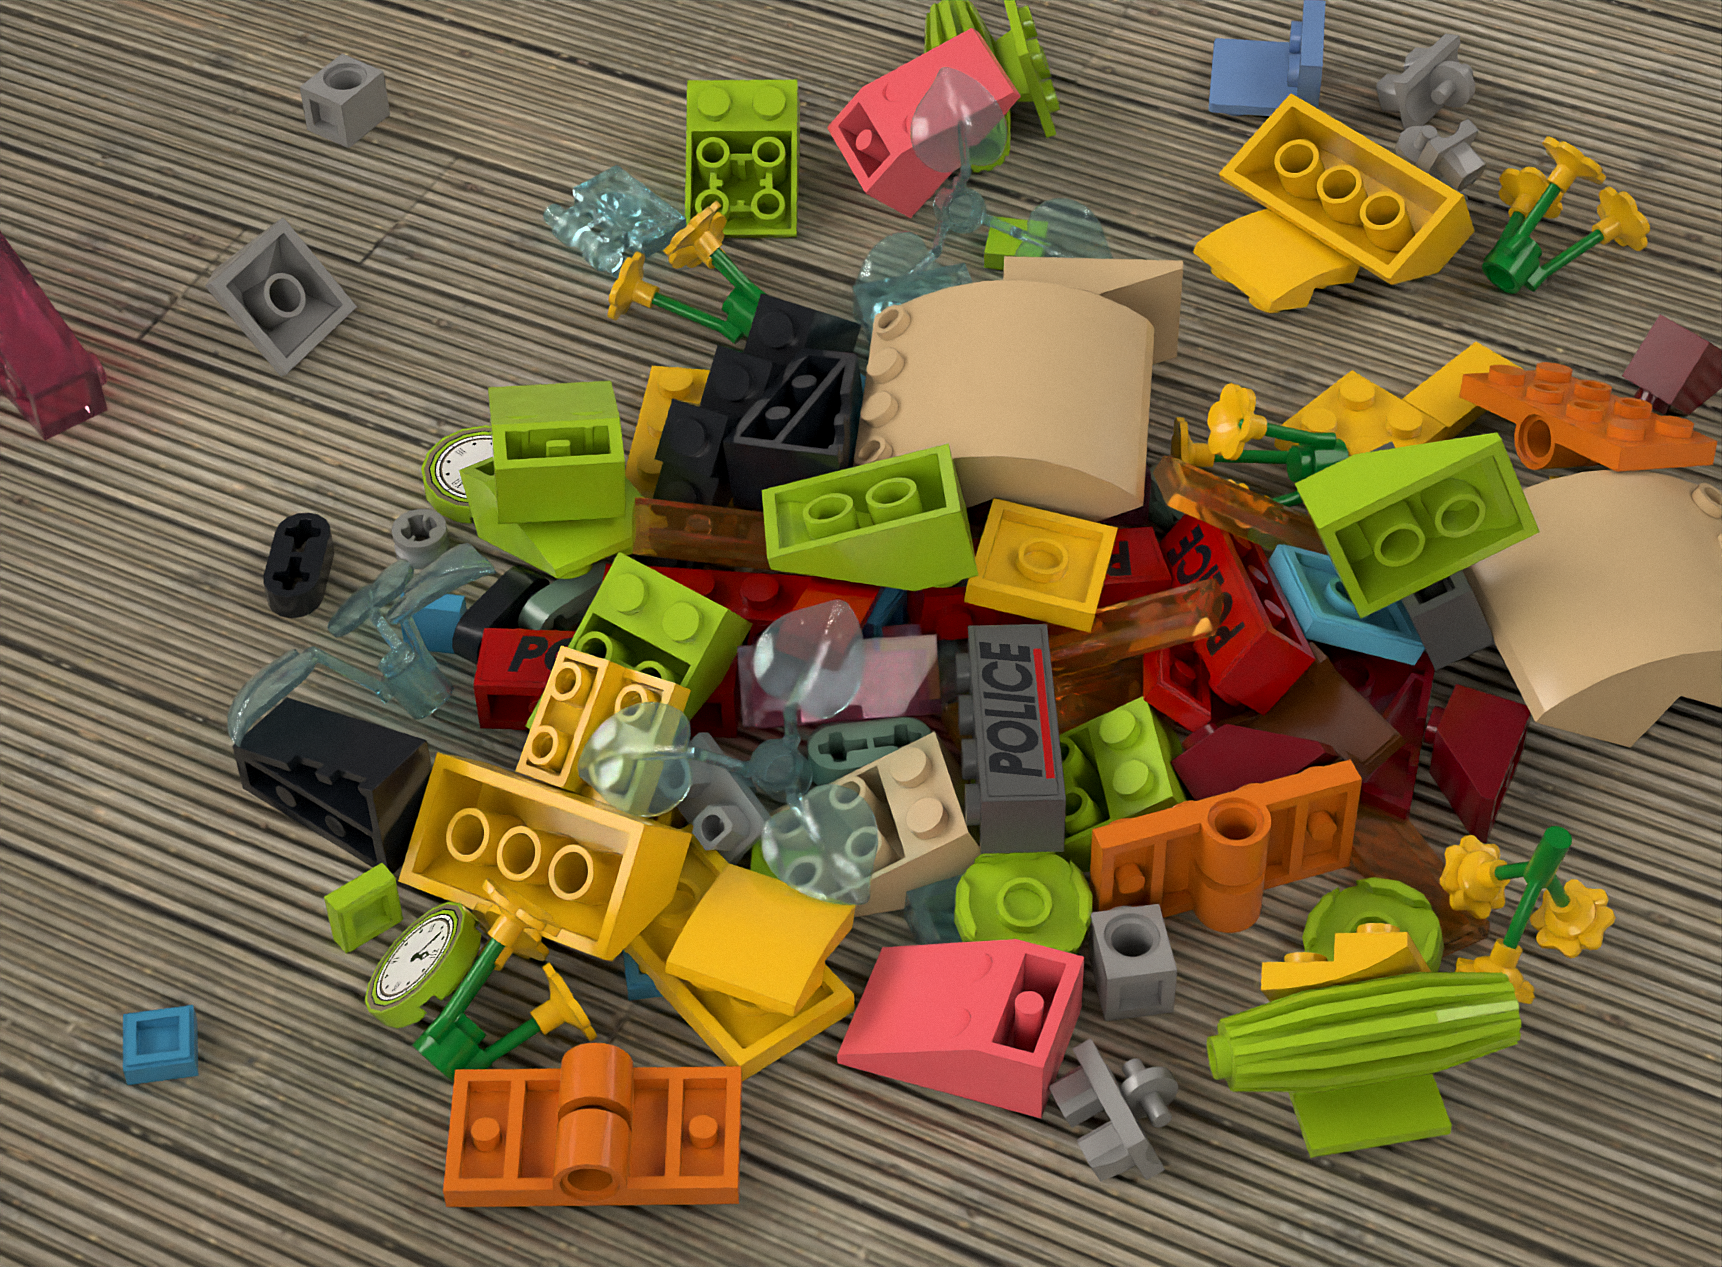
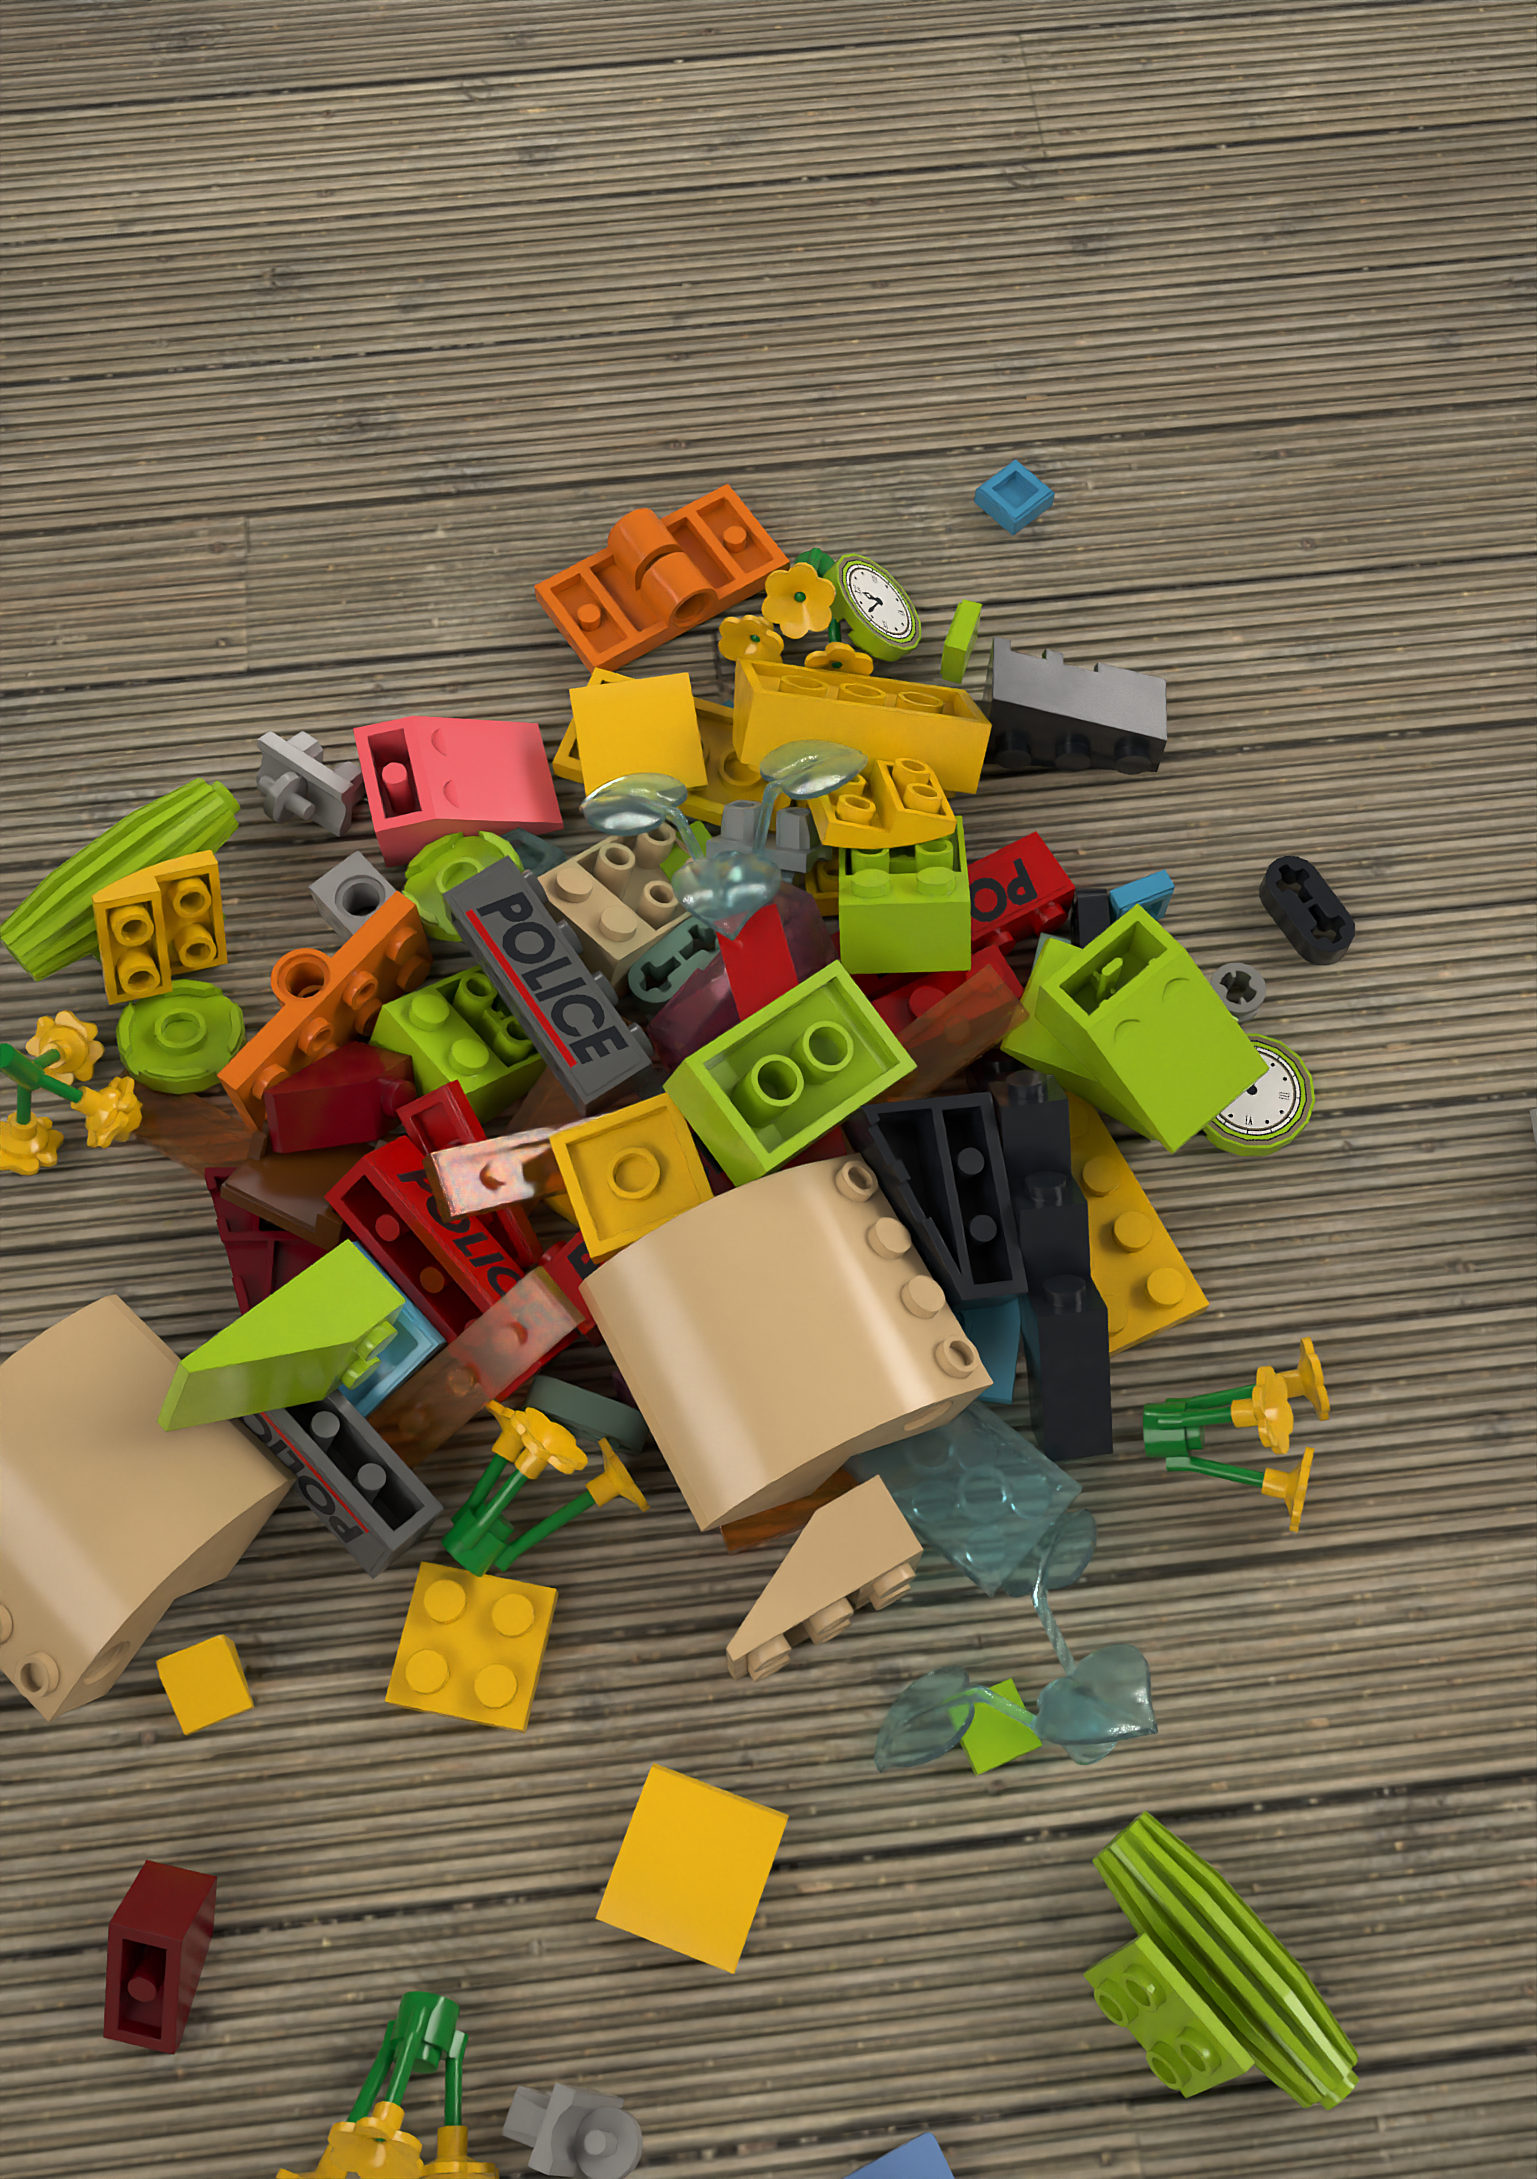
camera: 145 degrees right, 20 degrees up
clear light blue plant [227,543,496,748] -> none
clear light blue plate [543,165,687,278] -> none
lime slope [685,79,800,238] -> none
coral slope [827,28,1021,218] -> none
yellow slope [1218,93,1475,285] -> none
yellow tile [1402,341,1523,440] -> none
dark red slope [1424,684,1531,844] -> none
orange plate [1459,362,1718,472] -> none

